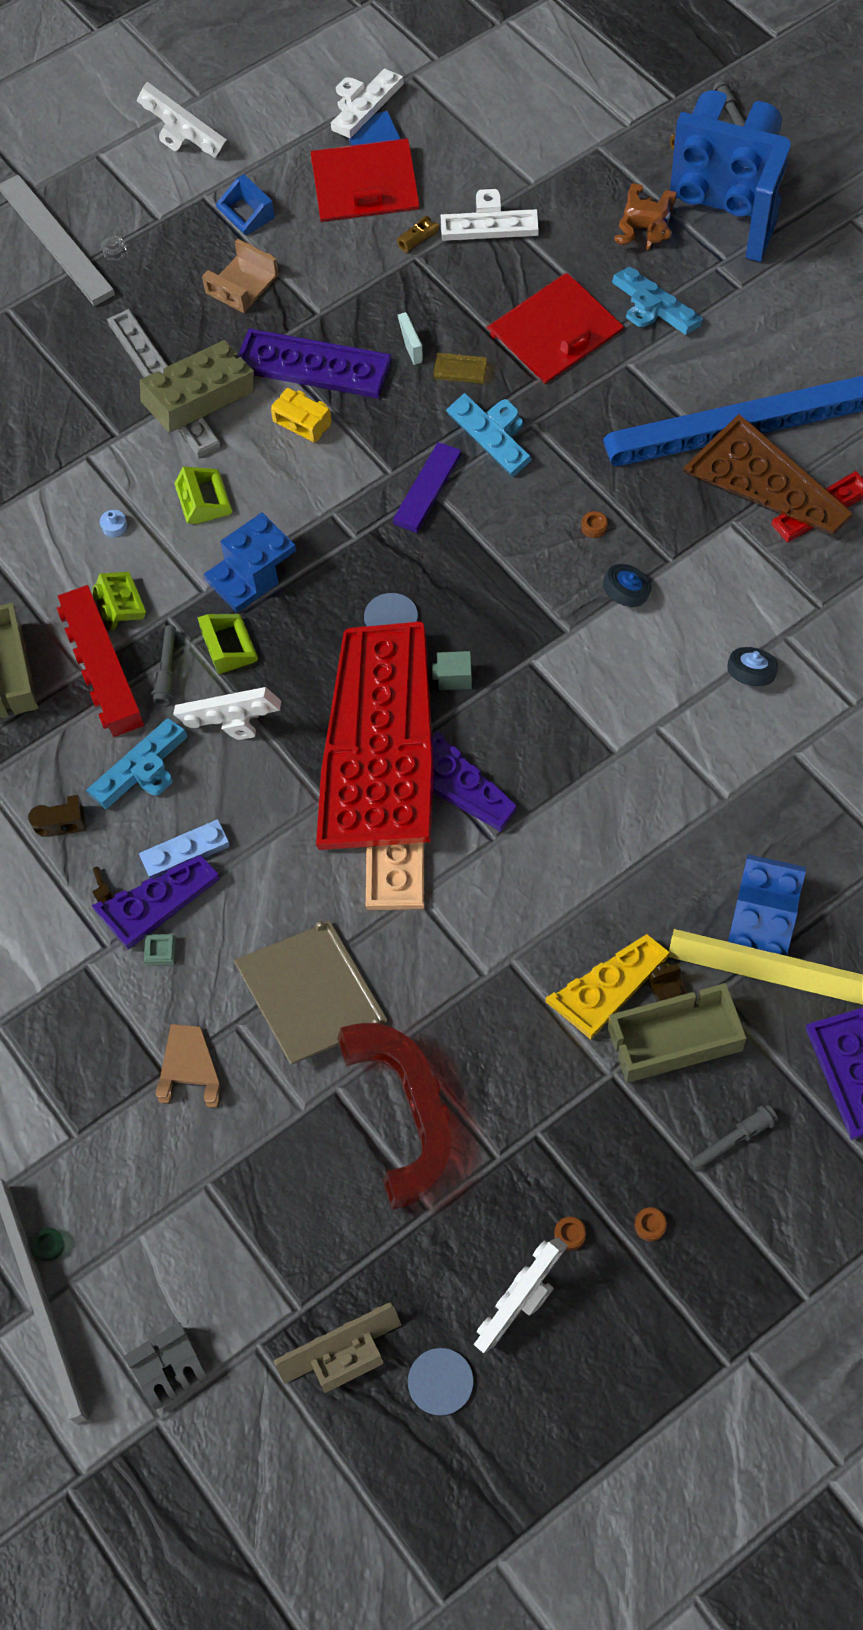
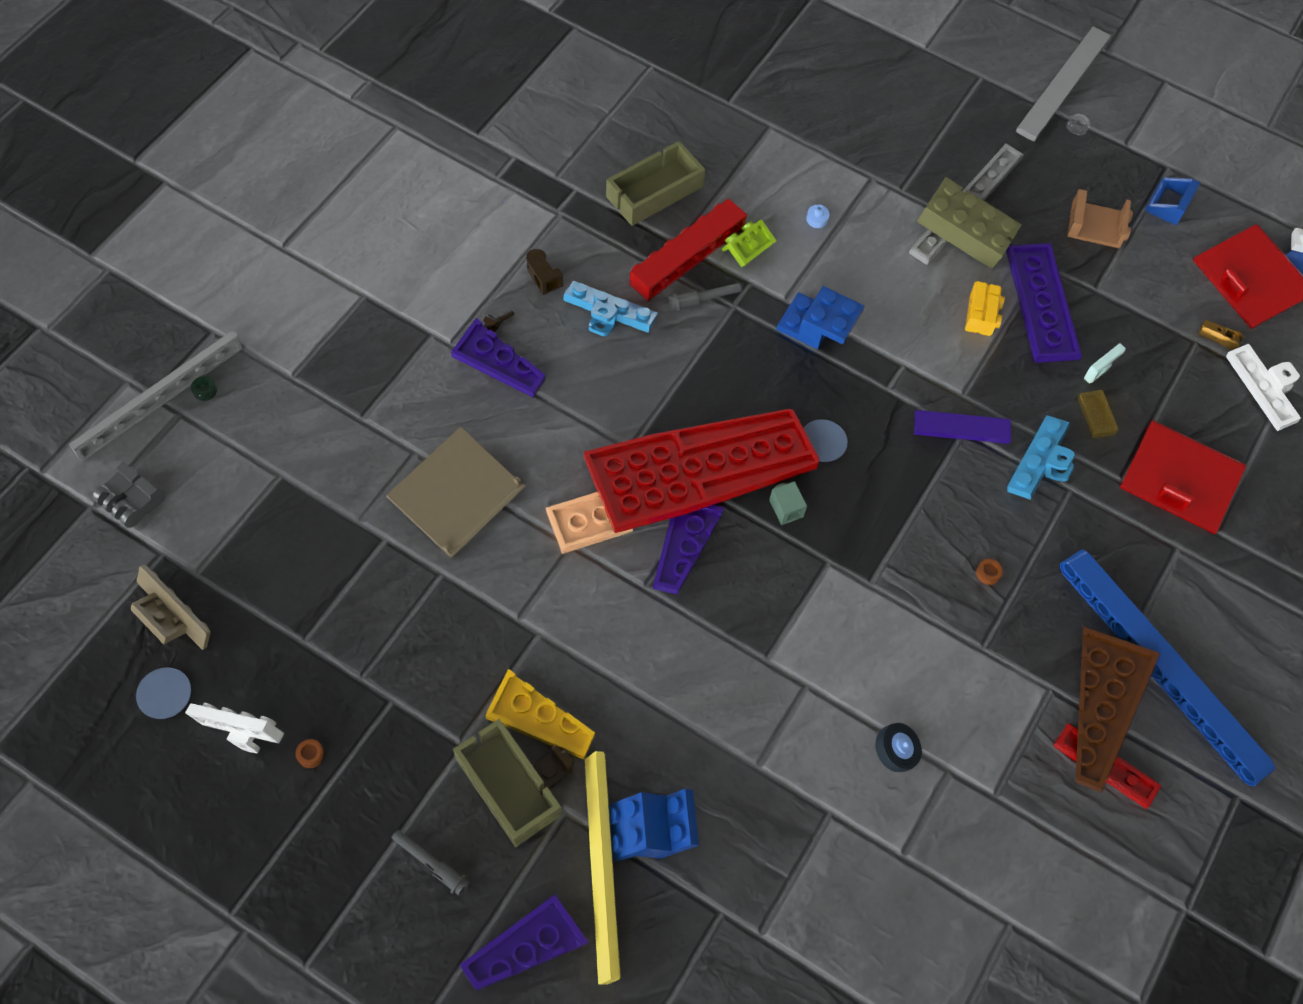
camera: 60 degrees right, 0 degrees up
white plate [137,82,226,158] -> none
light blue plate [139,819,230,880] -> none
sand green tile [144,934,176,966] -> none
medium nougat flag [156,1024,220,1108] -> none
white plate [173,687,281,740] -> none
lime tile [174,466,232,524] -> none
lime tile [198,614,258,675] -> none
clear red arch [337,1023,451,1210] -> none
black wheel [603,564,652,607] -> none
dark azure plate [612,266,703,335] -> none
dark orange tile [634,1207,667,1242] -> none

